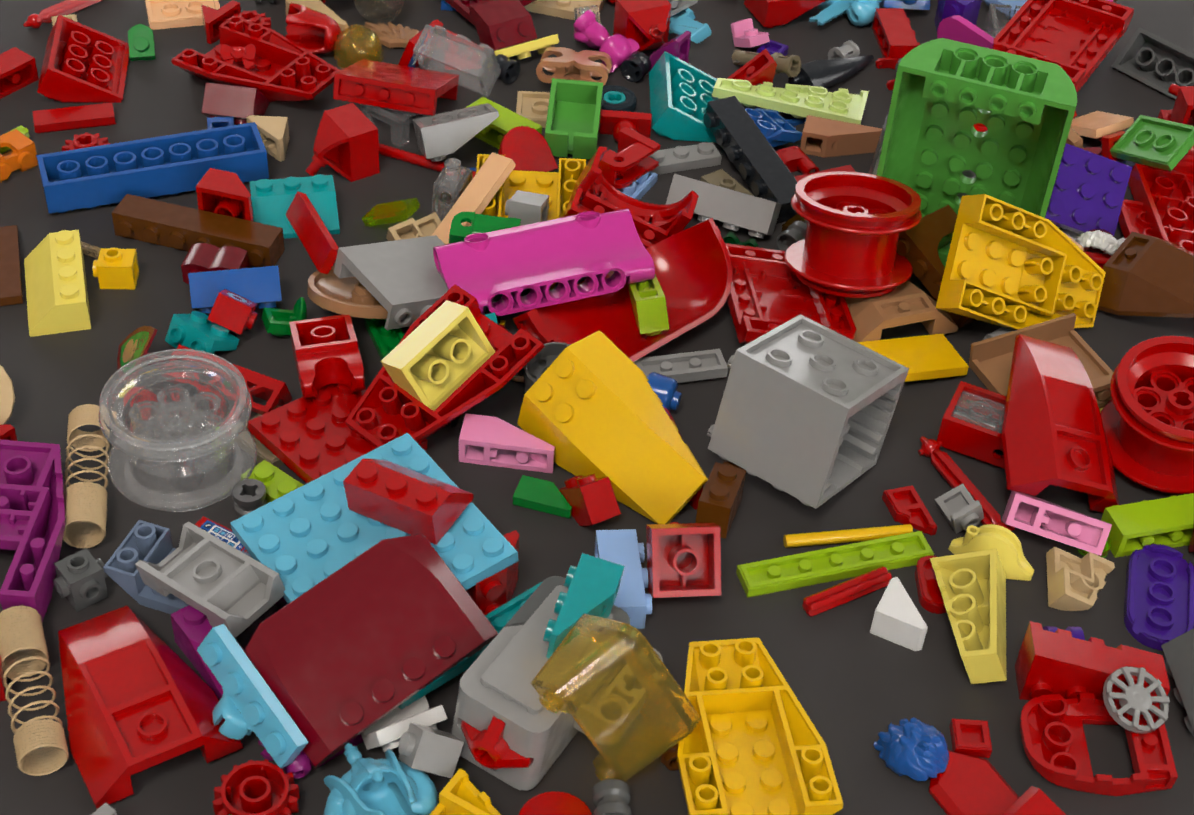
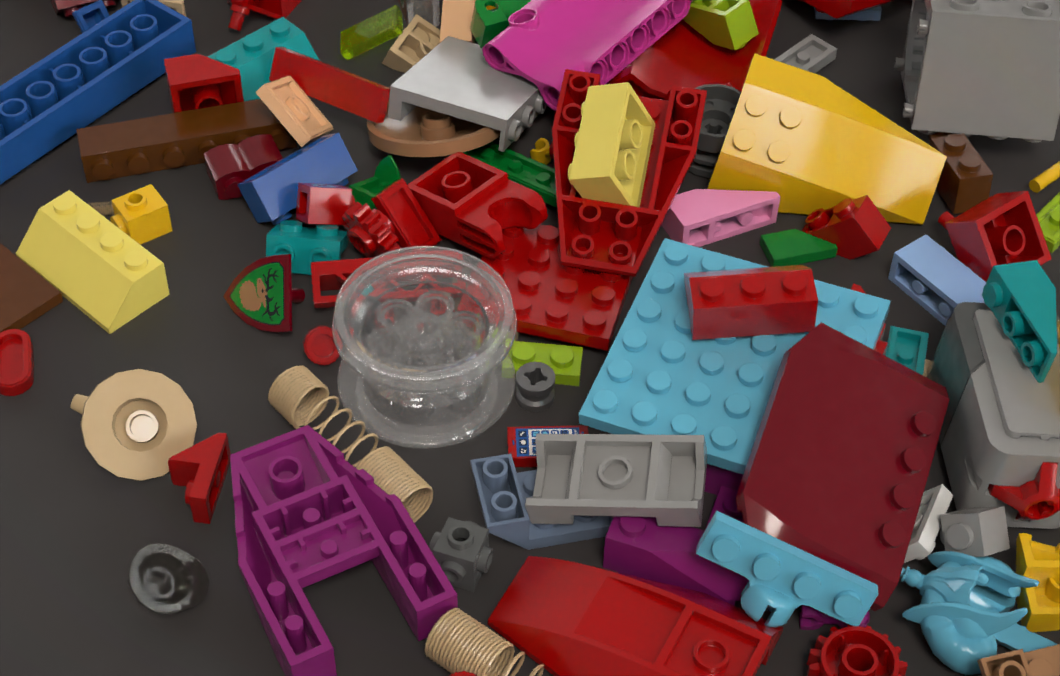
camera: 30 degrees left, 5 degrees up
none -> light nougat tile [255,76,334,147]
none -> red gear [342,201,401,257]
none -> red tile [371,178,442,255]

